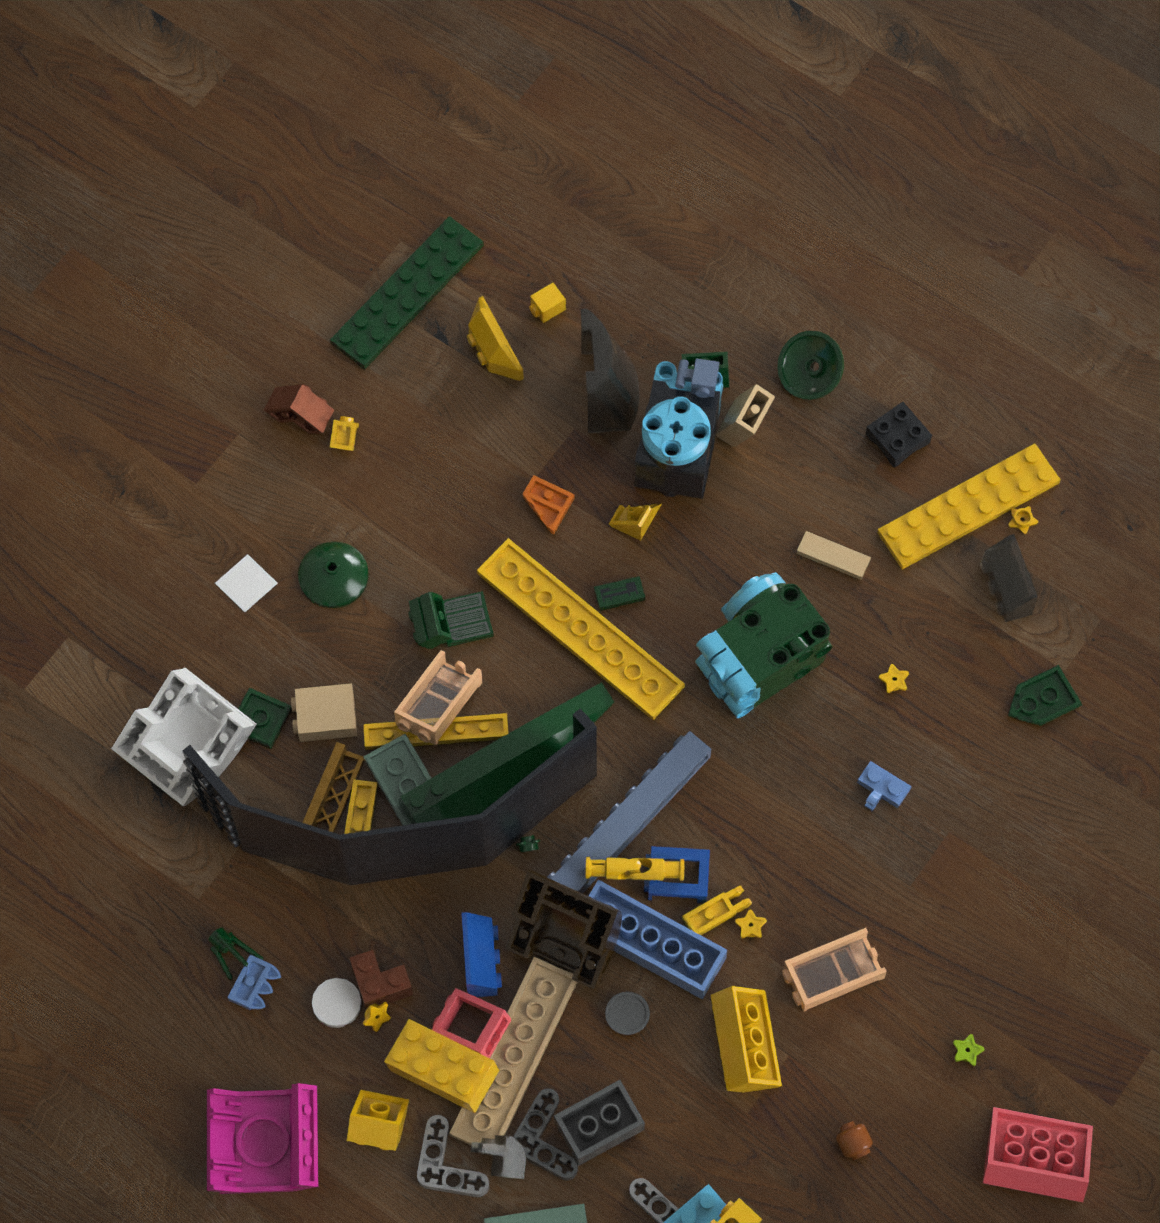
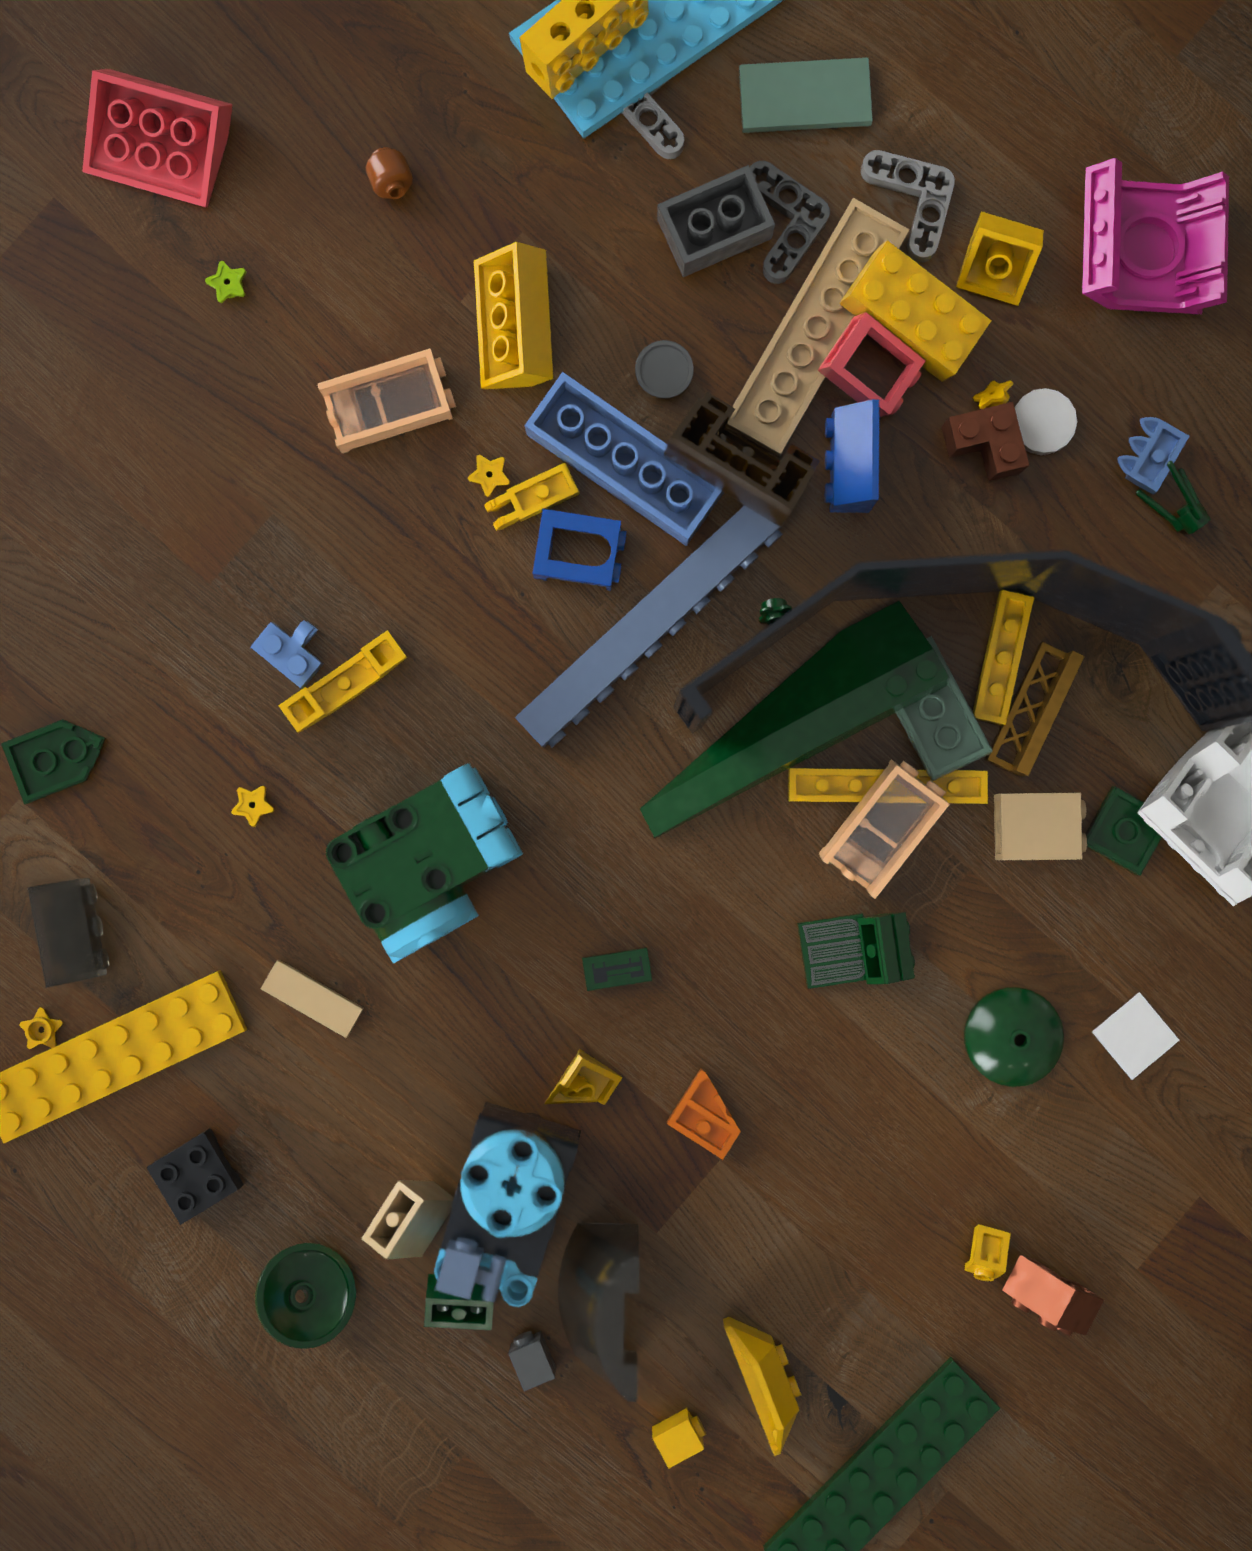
camera: 175 degrees left, 20 degrees up
clear smoke brick [471,1135,526,1179] -> none
yellow plate [477,538,685,720] -> none
yellow piece [586,857,684,881] -> none
none -> yellow slope [278,630,407,733]
none -> dark grey brick [508,1331,556,1391]

